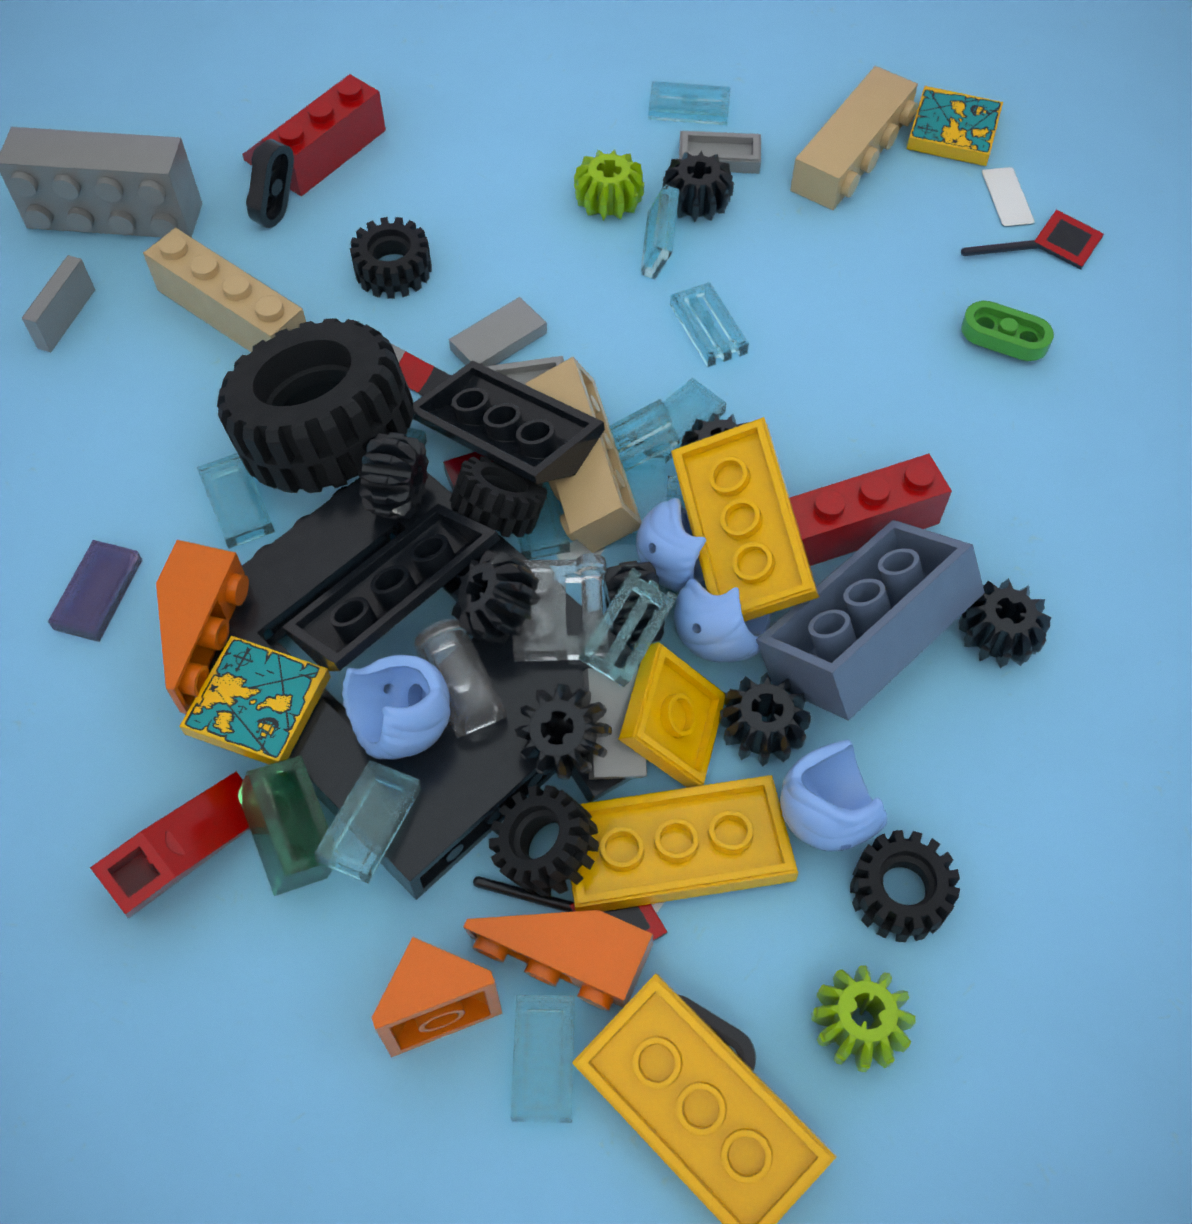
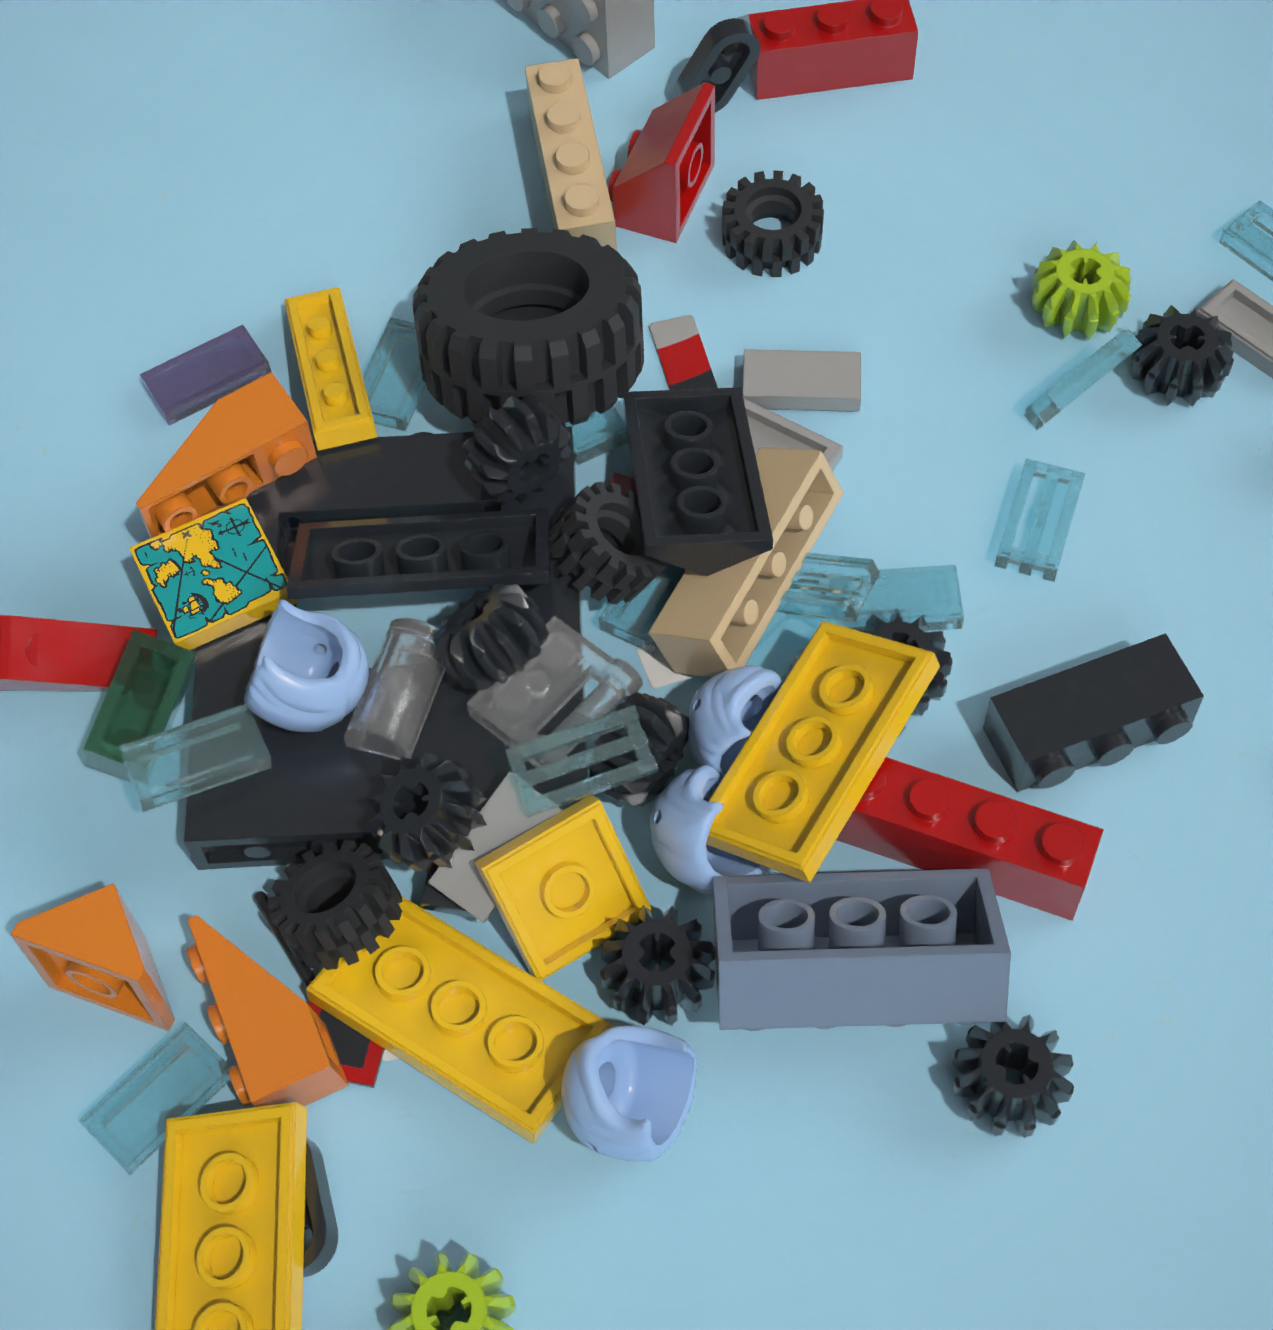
camera: 45 degrees right, 0 degrees up
light grey tile [22,255,95,352] -> none
black tyre [850,830,960,942] -> none
none -> yellow tile [284,287,377,451]
none -> red slope [608,83,715,243]
none -> black brick [983,633,1204,792]

